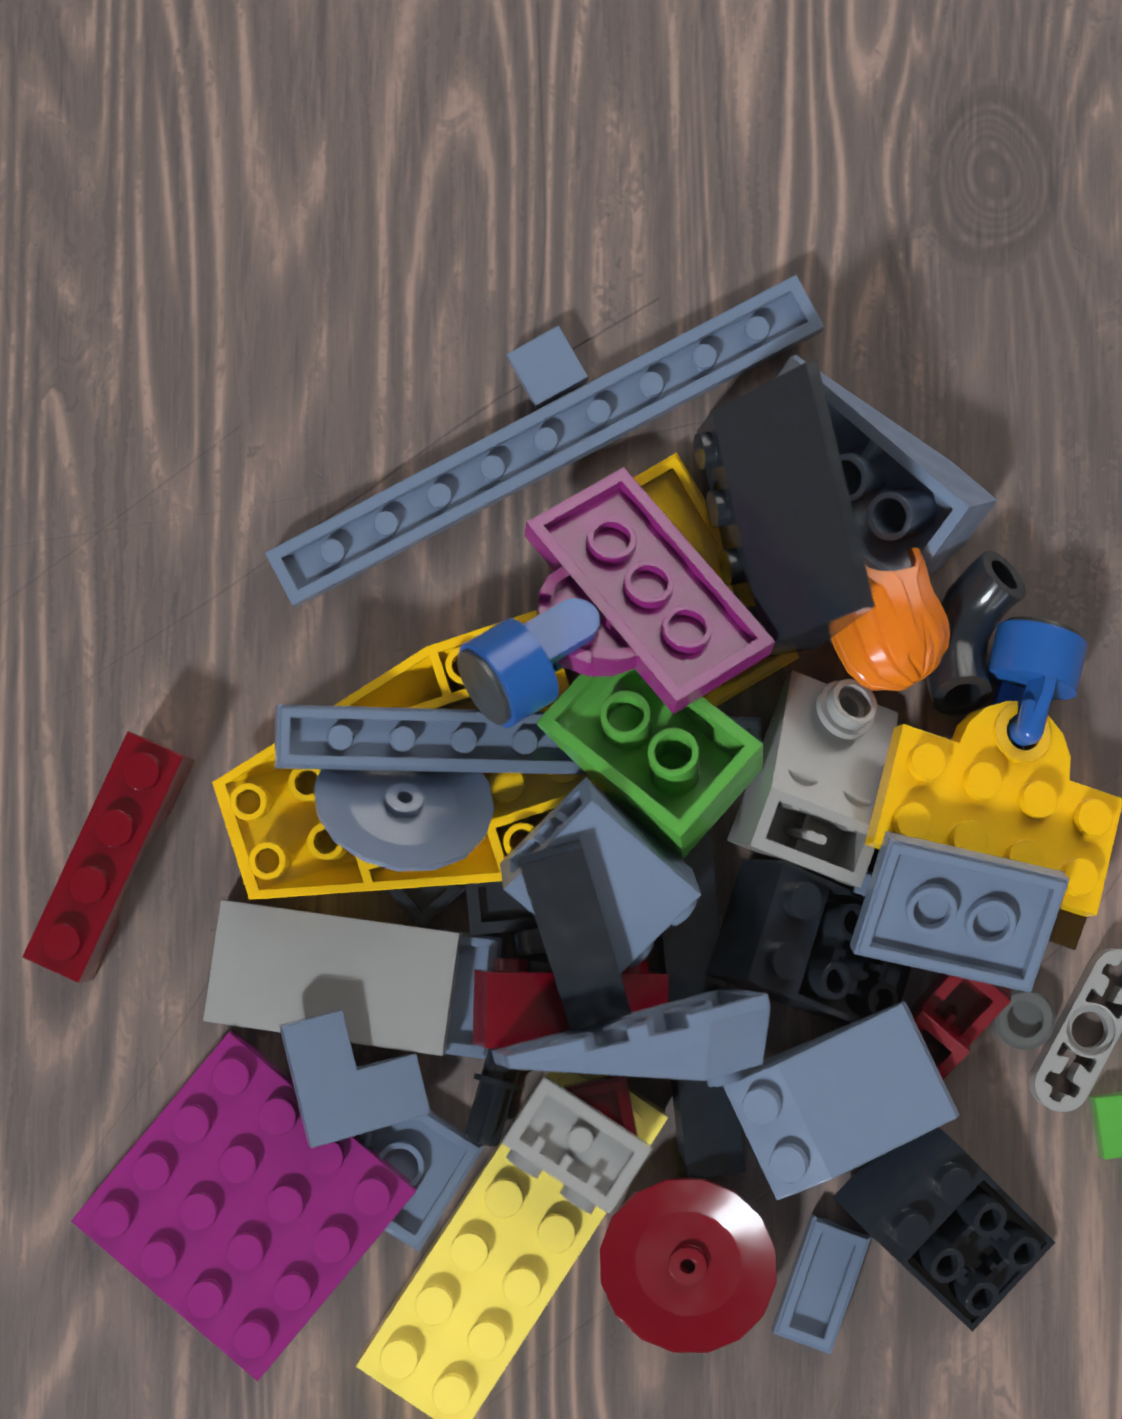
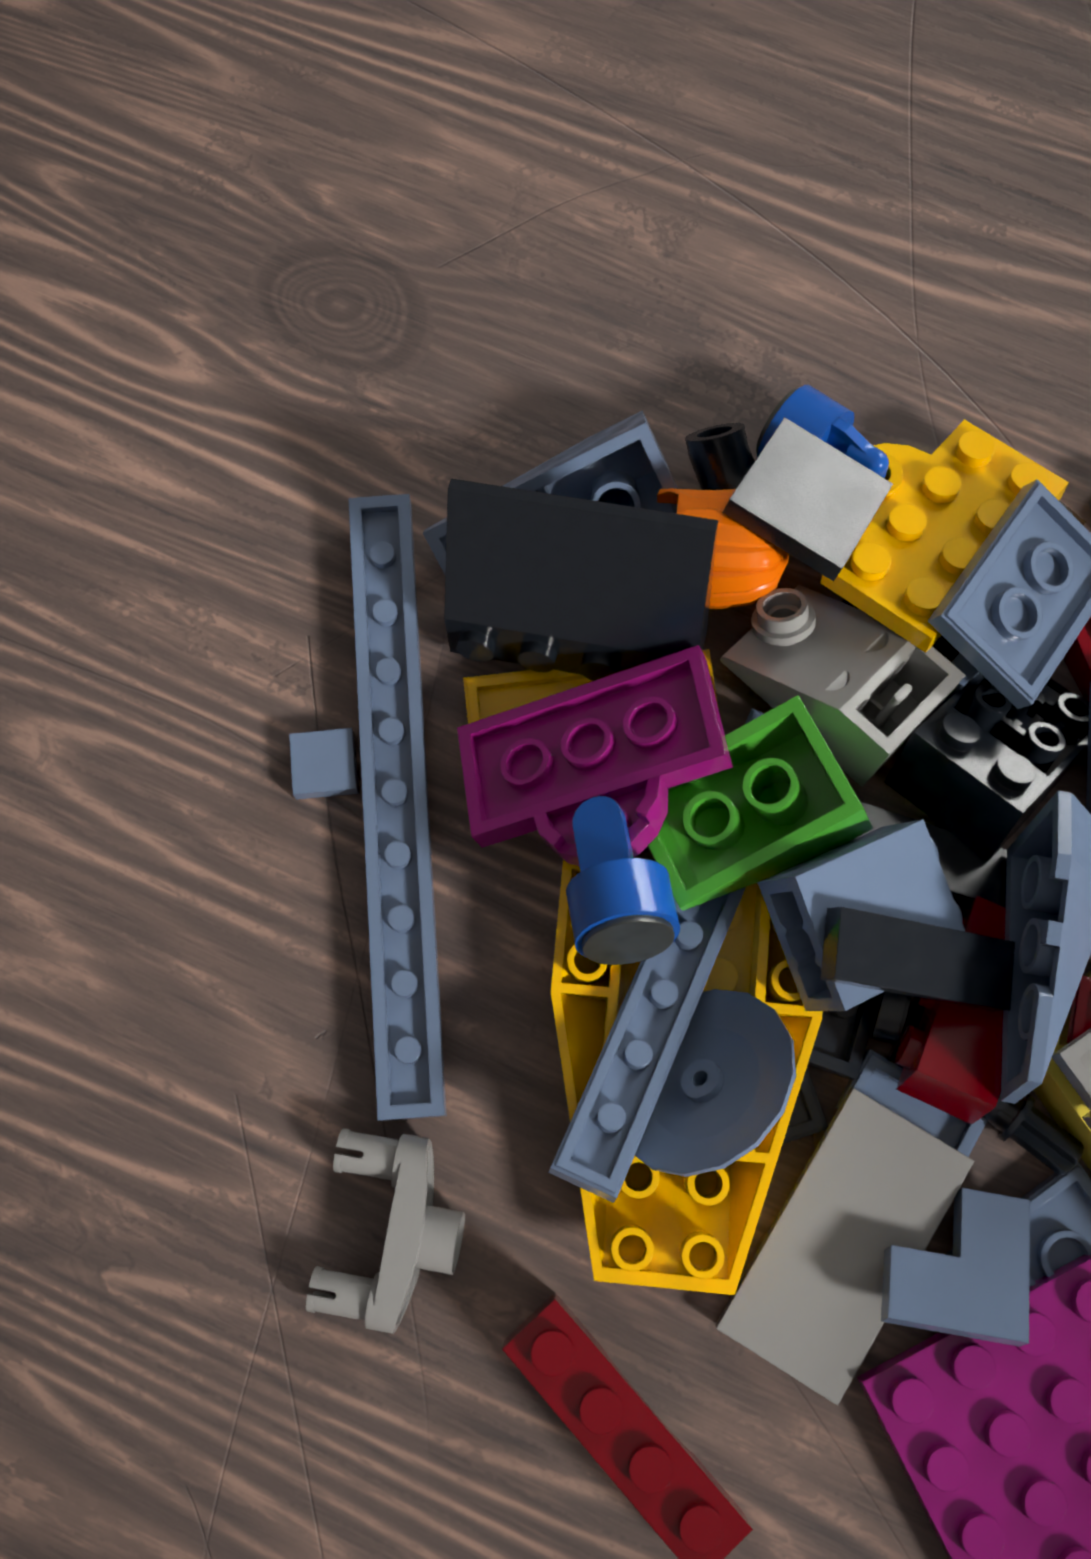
camera: 60 degrees left, 10 degrees down
none -> light grey connector [306,1128,465,1334]
none -> tile [722,417,893,581]

